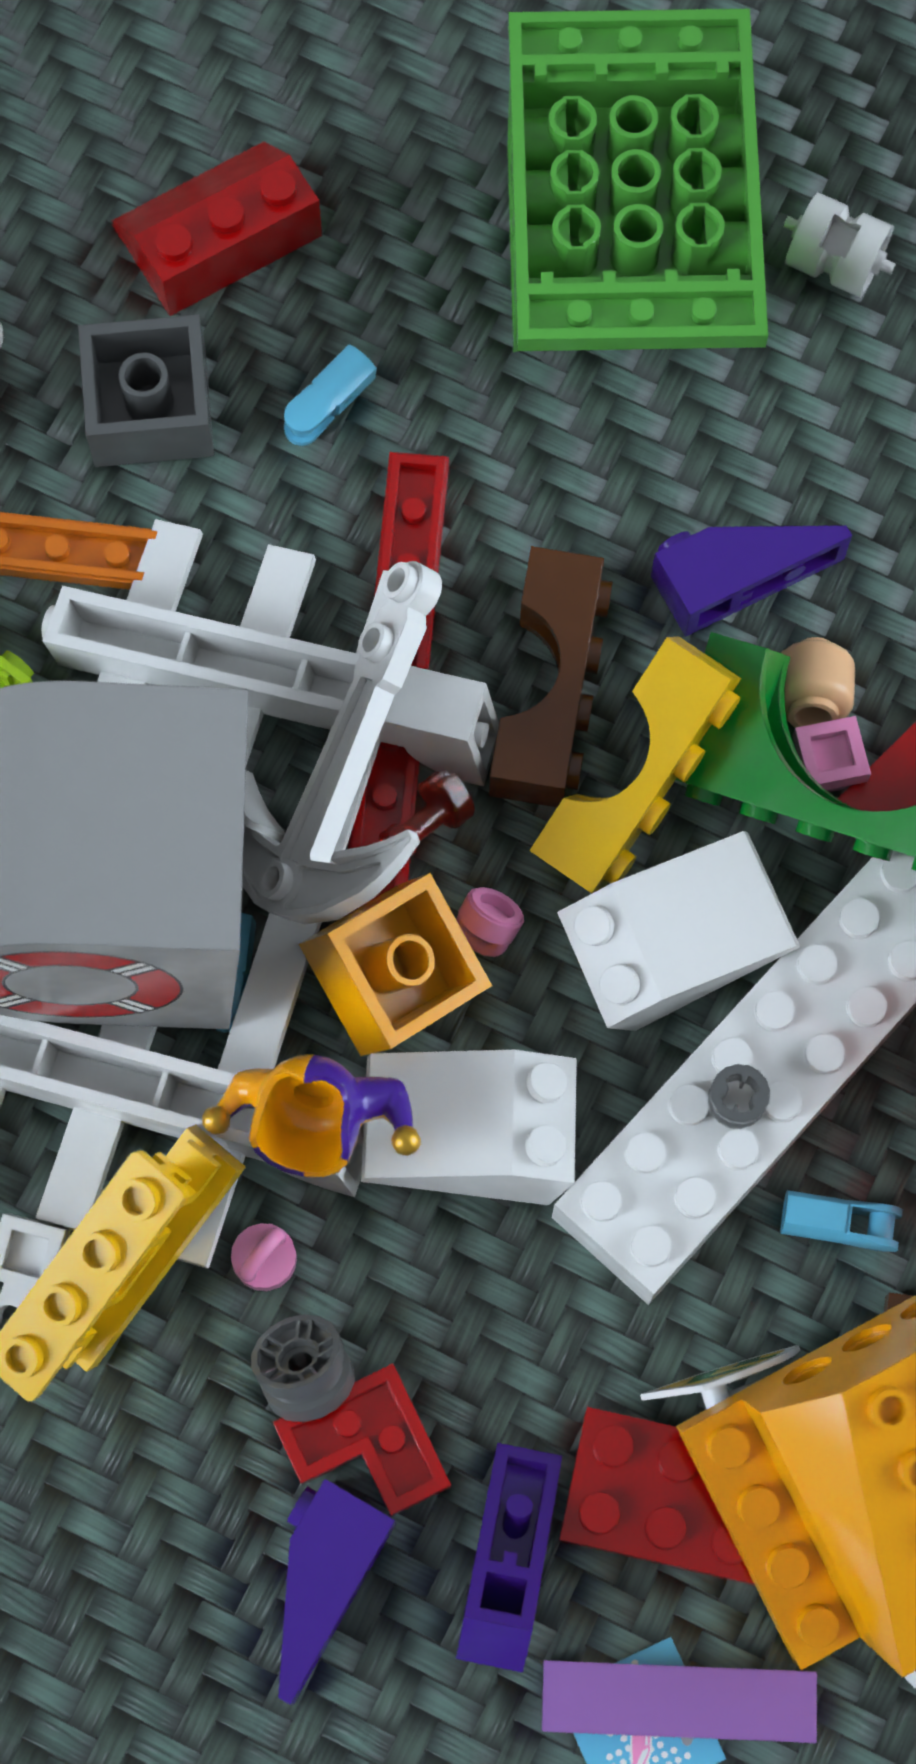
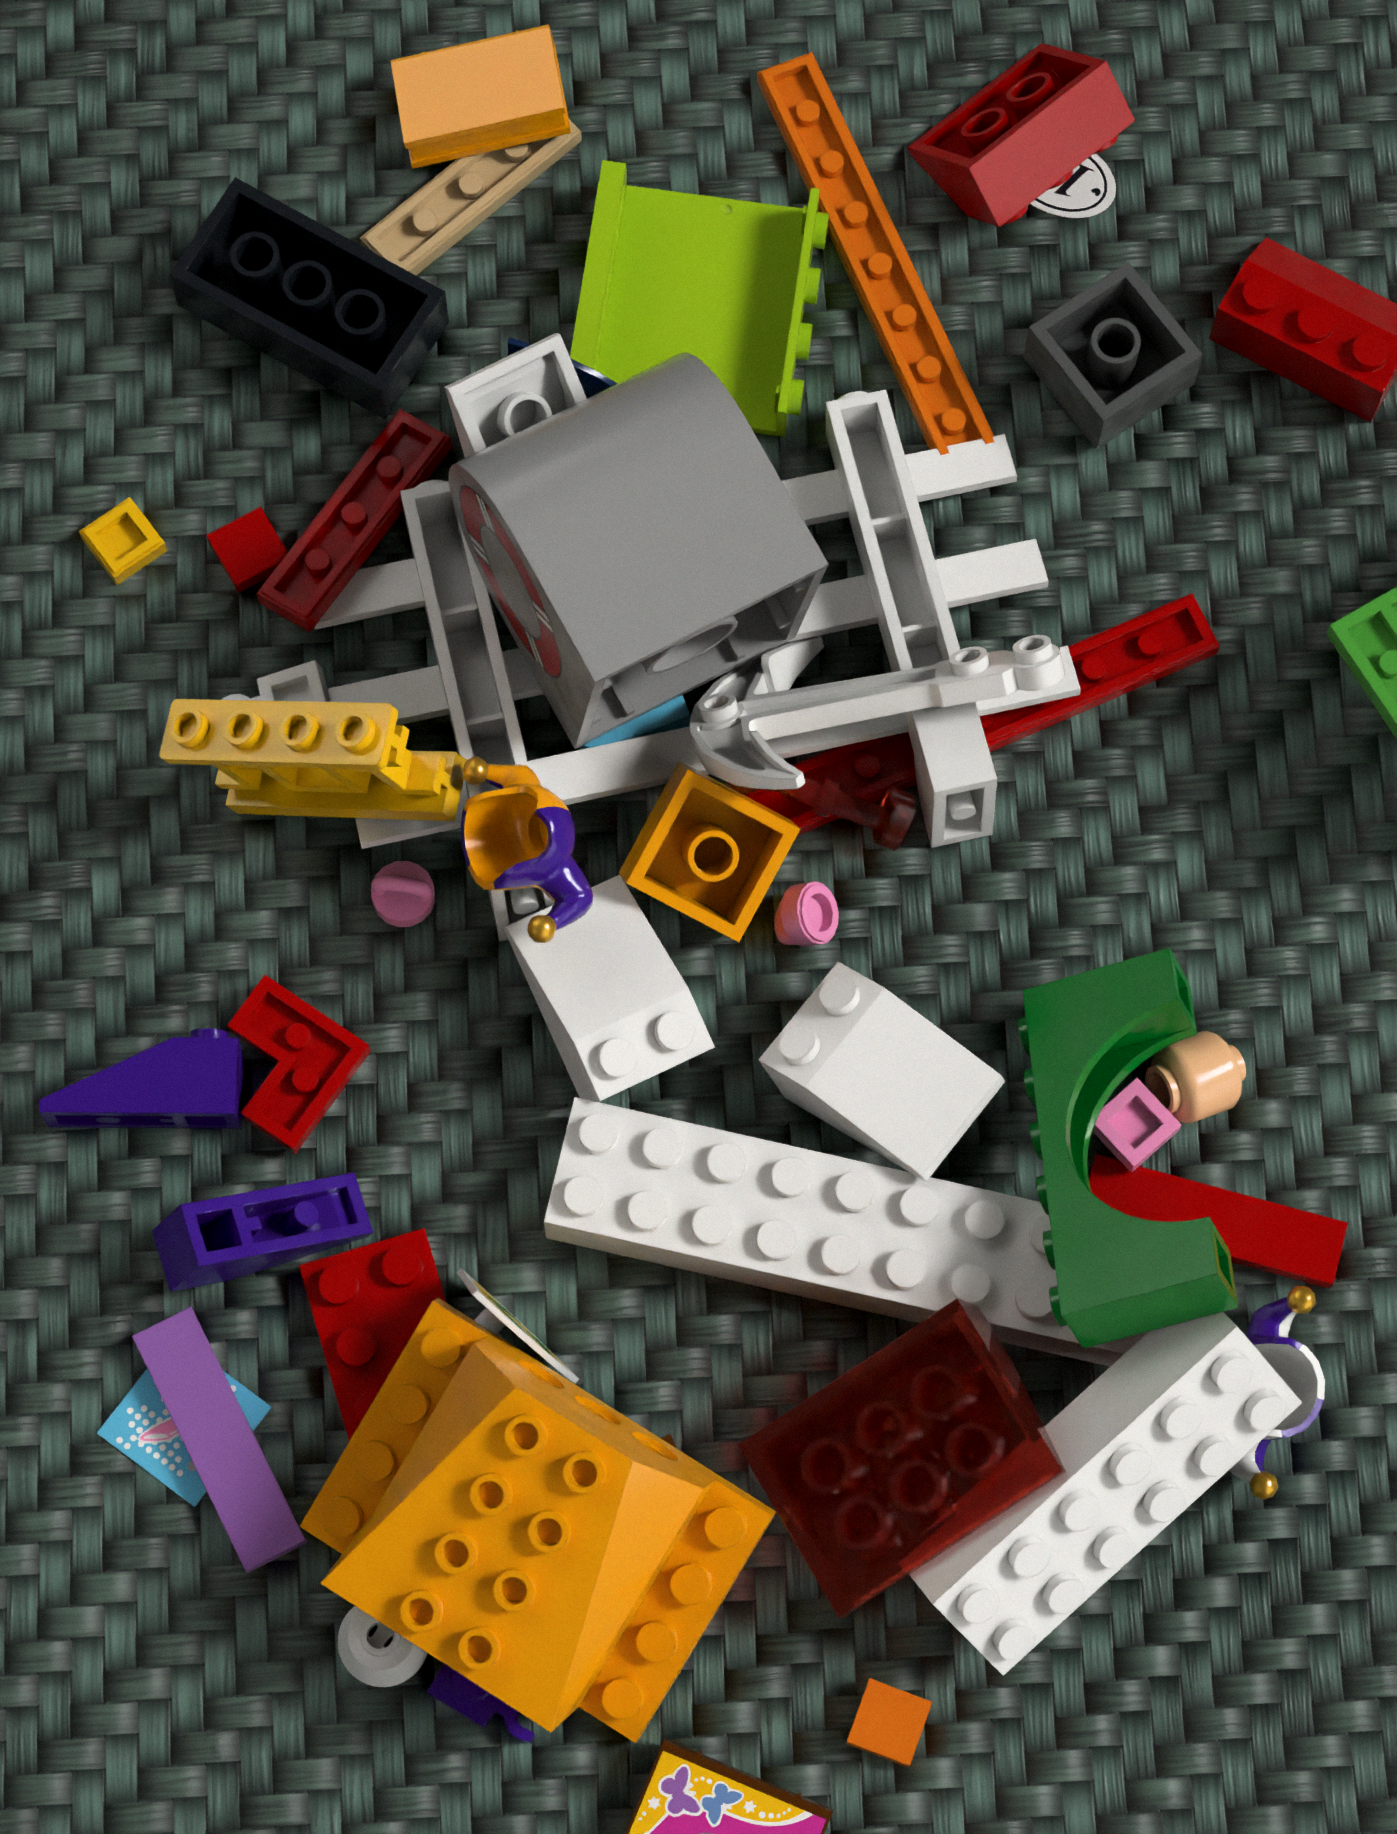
camera: 60 degrees right, 0 degrees up
dark grey wheel [251,1314,355,1422] -> none
medium azure bar [284,344,376,446] -> none
reddish brown arch [489,546,613,807] -> none
yellow arch [529,636,742,894] -> none
dark purple slope [651,525,852,637] -> none
dark grey bush [708,1064,770,1129] -> none
medium azure bar [780,1190,903,1252] -> none

